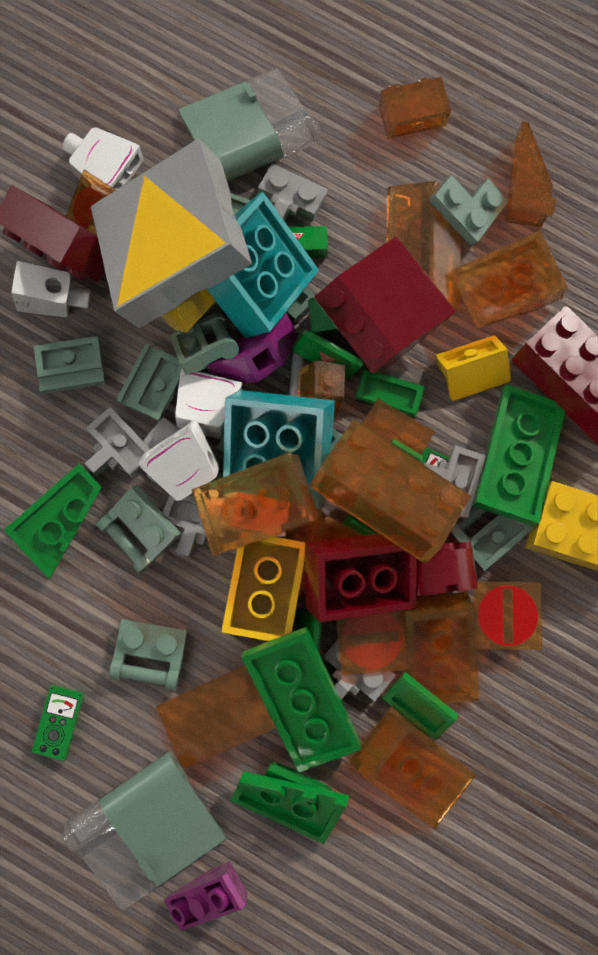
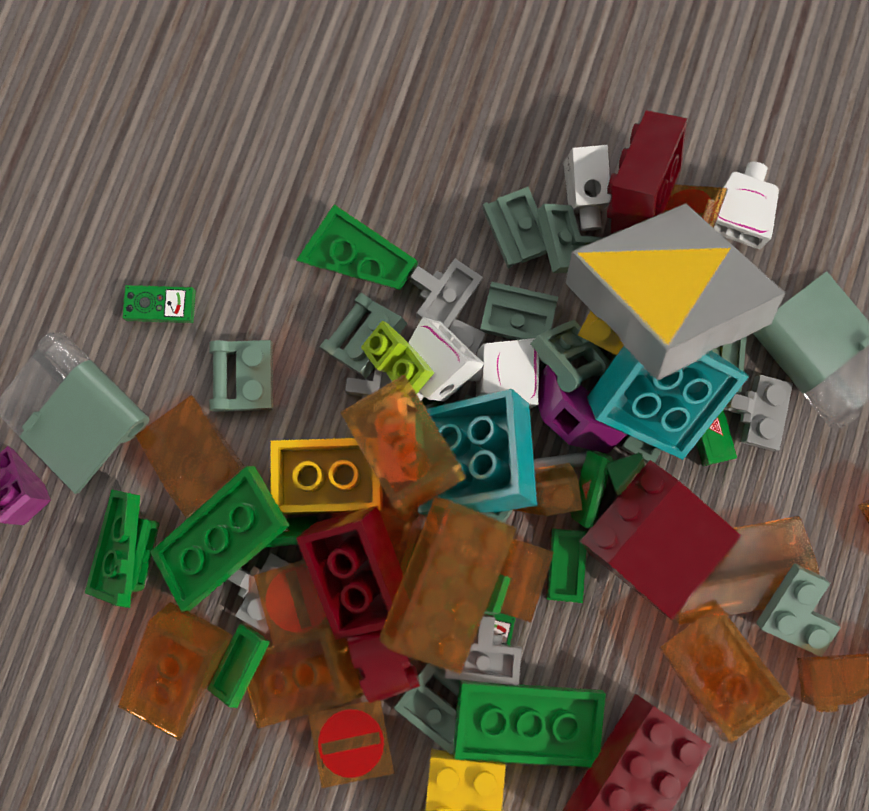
camera: 85 degrees right, 0 degrees up
yellow panel [435,335,511,401] -> none
none -> lime slope [361,321,434,399]
none -> sand green plate [537,204,605,273]

